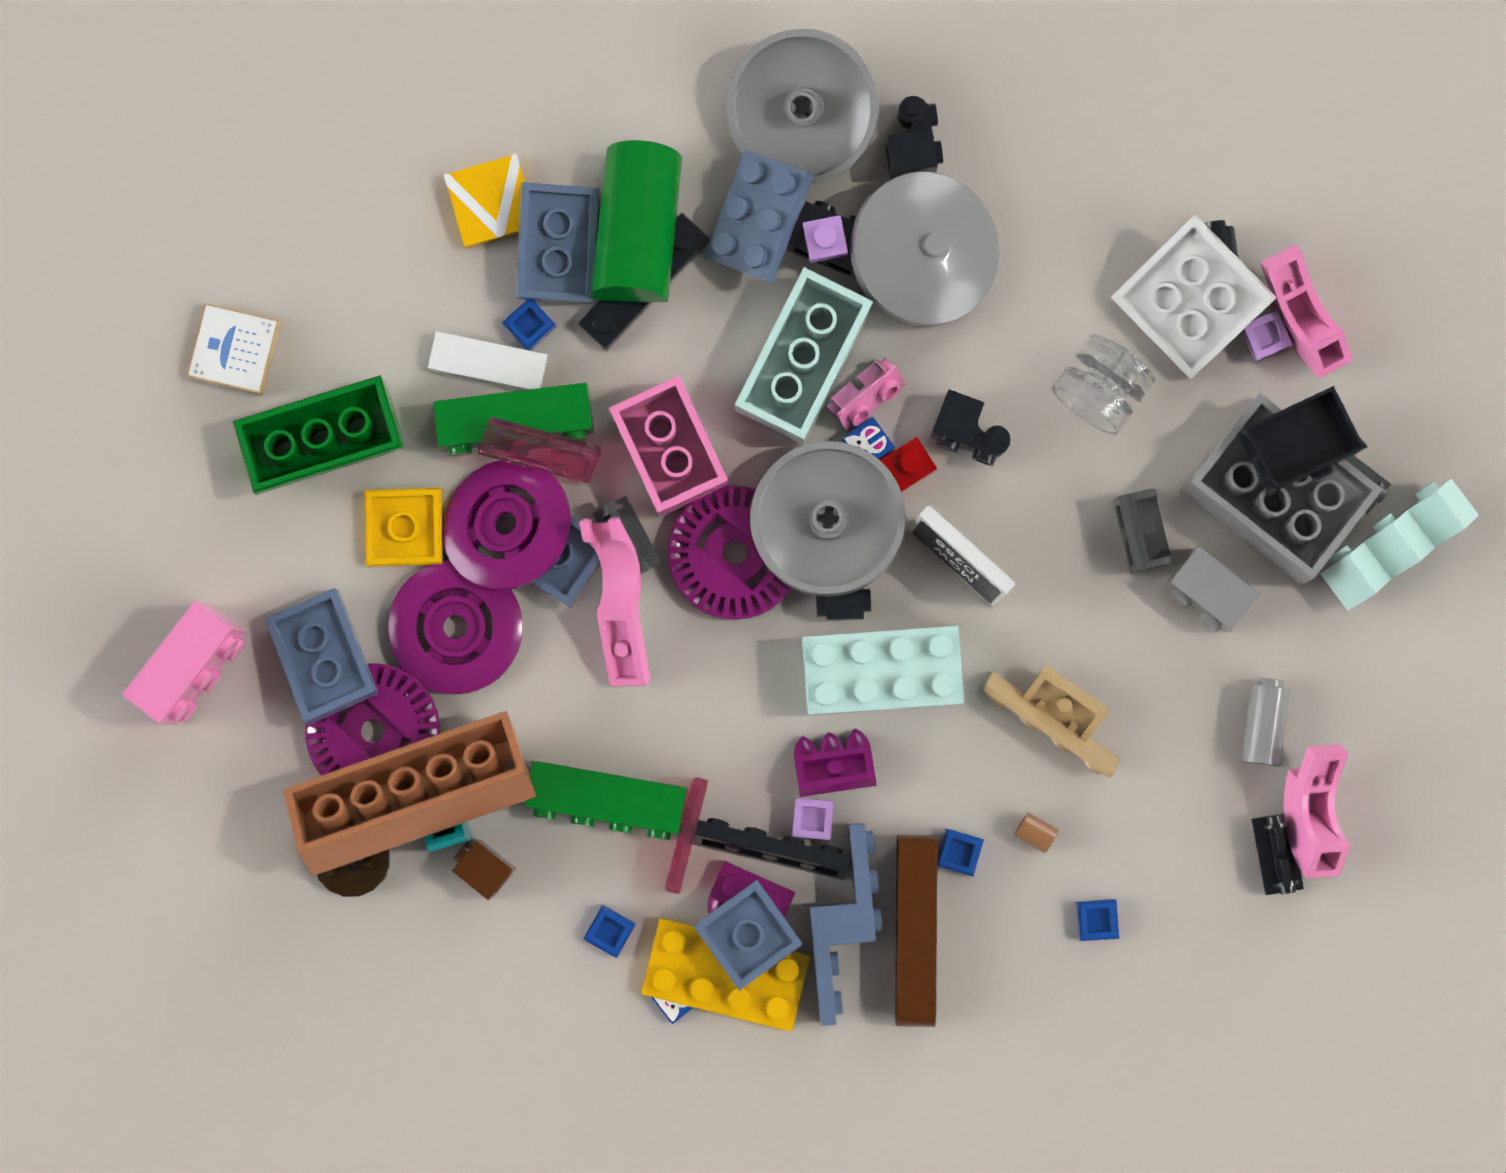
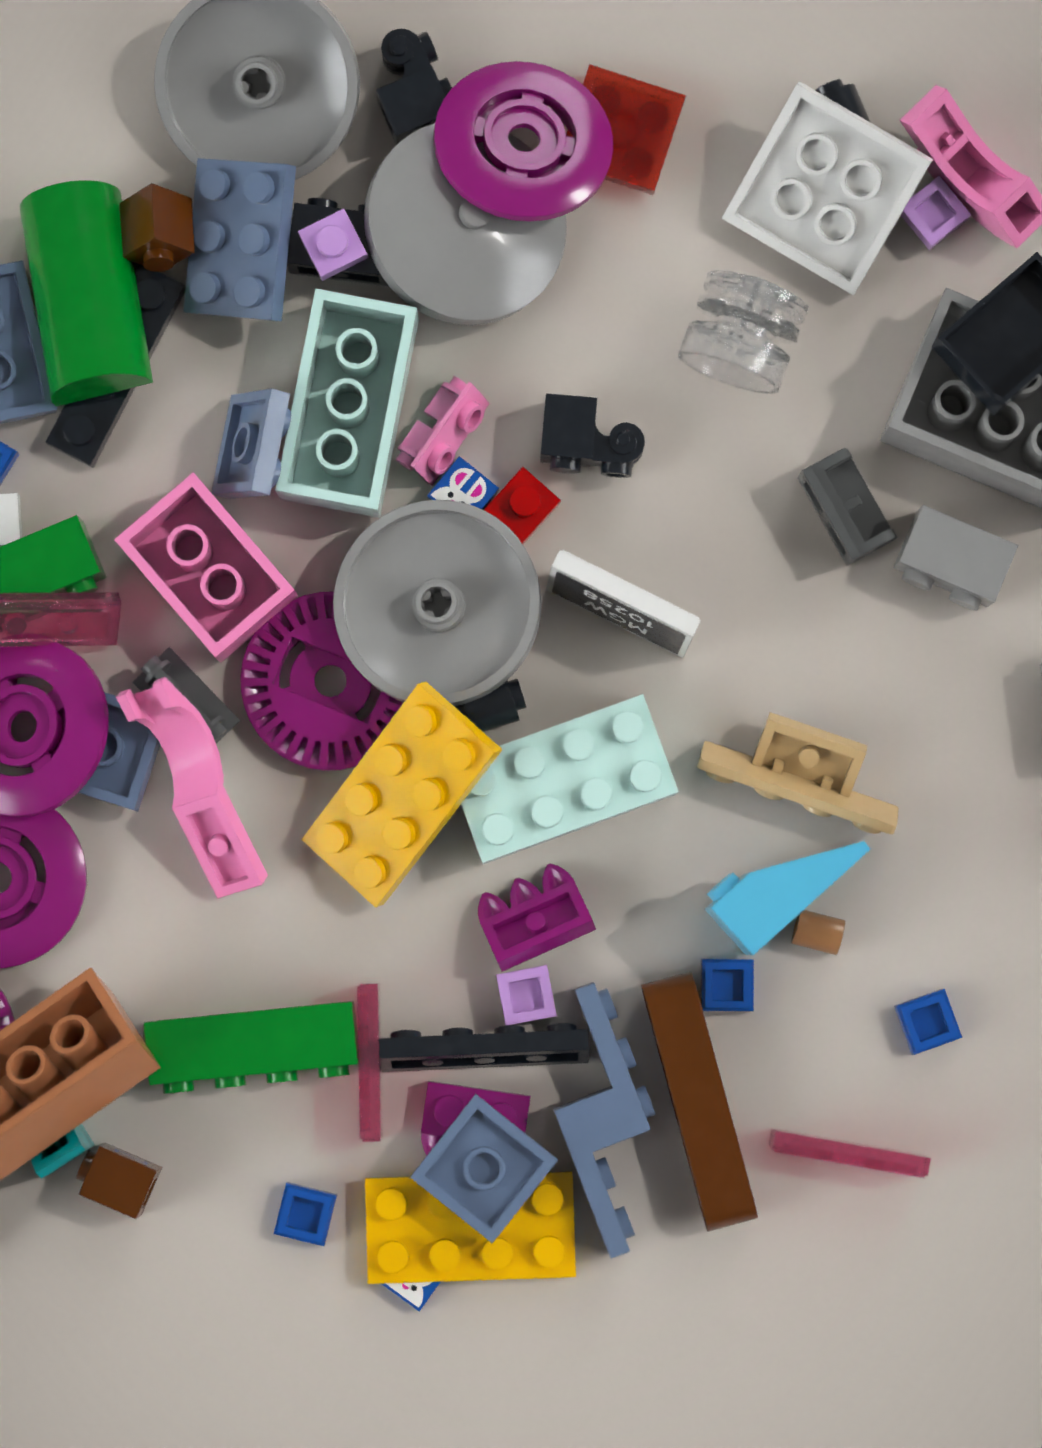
camera: 20 degrees left, 0 degrees up
none -> reddish brown brick [119,183,195,272]
none -> sand blue plate [211,388,291,499]
none -> yellow plate [301,682,503,908]
none -> magenta piece [434,61,613,222]
none -> clear red plate [566,64,686,195]
none -> medium azure slope [705,841,871,955]
none -> clear pink tile [769,1128,931,1178]

